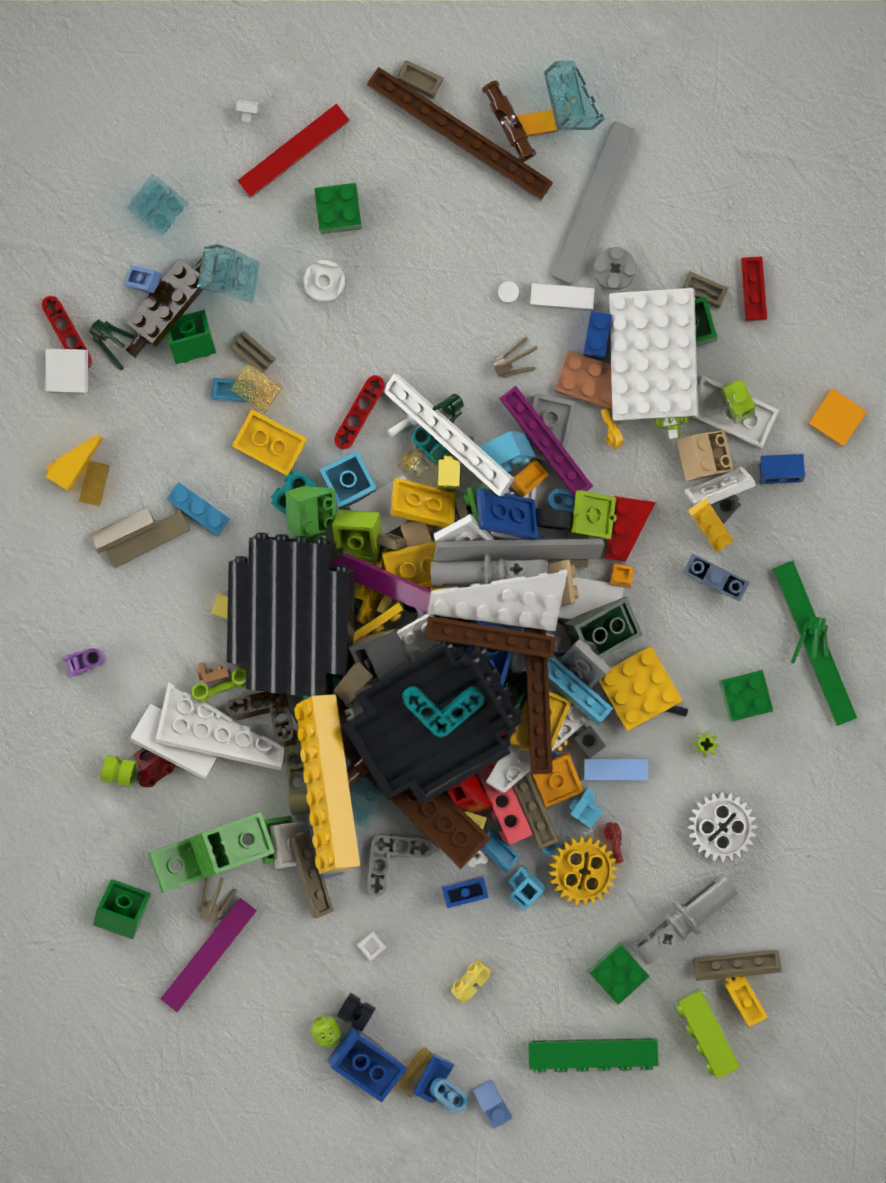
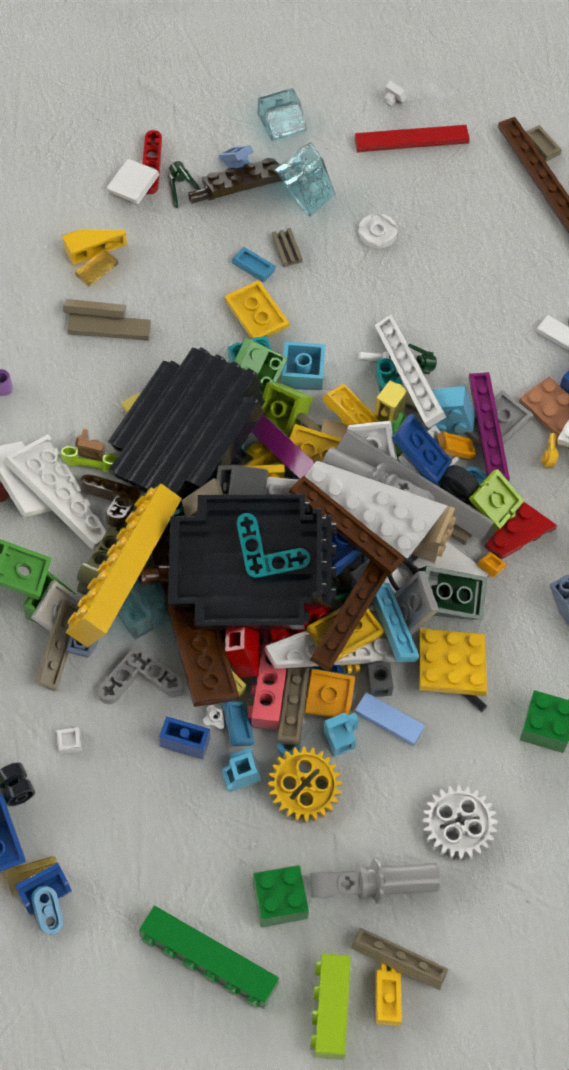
camera: 25 degrees right, 25 degrees down
green slope [167,309,216,364] -> none
dark azure plate [167,482,231,536] -> none
clear yellow plate [230,363,282,413] -> none
green brick [314,183,362,234] -> none
red beam [334,375,385,450] -> none
clear piece [398,446,429,477] -> none
light yellow hinge [450,959,492,1003] -> none
medium blue slope [473,1080,513,1129] -> none
dark tan plant [492,337,538,378] -> none
white tile [498,281,519,303] -> none
clear red plate [604,822,624,864] -> none
lime gear [692,731,720,758] -> none

